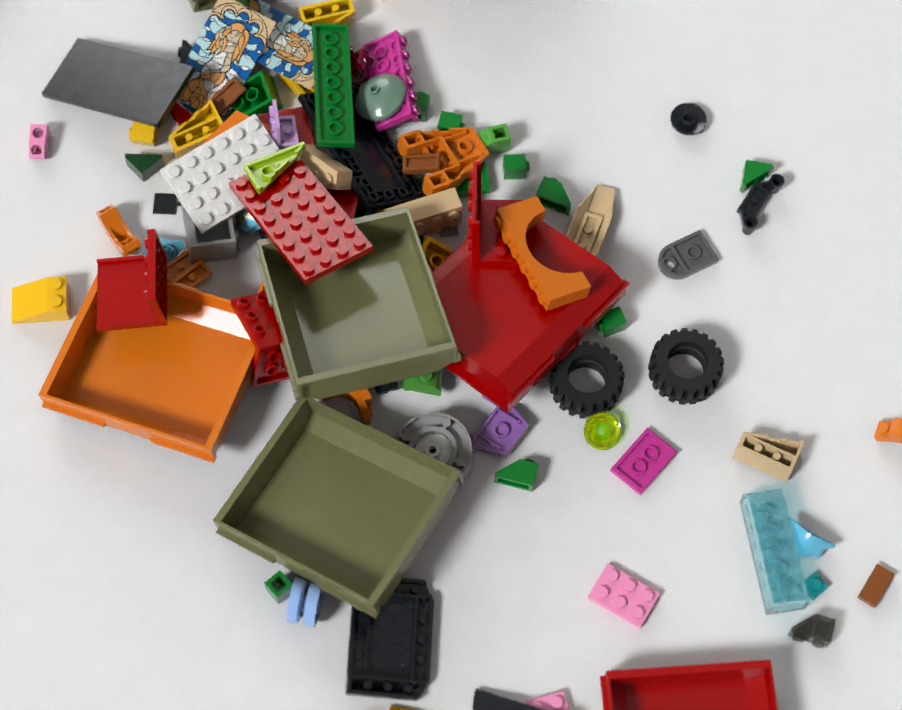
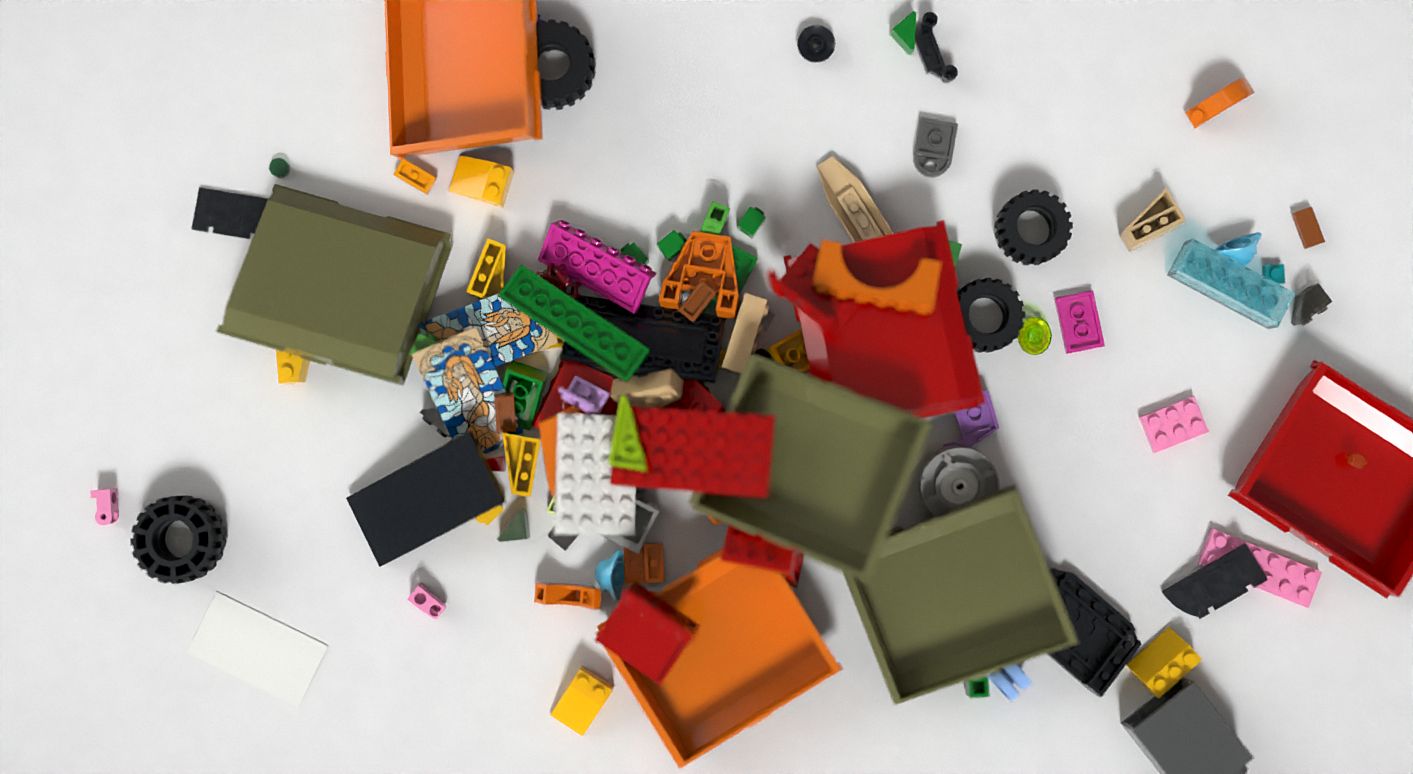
camera: 50 degrees left, 20 degrees up
sand green dish [355,74,406,122] -> none
green slope [494,459,539,492] -> none
green slope [536,176,571,216] -> none

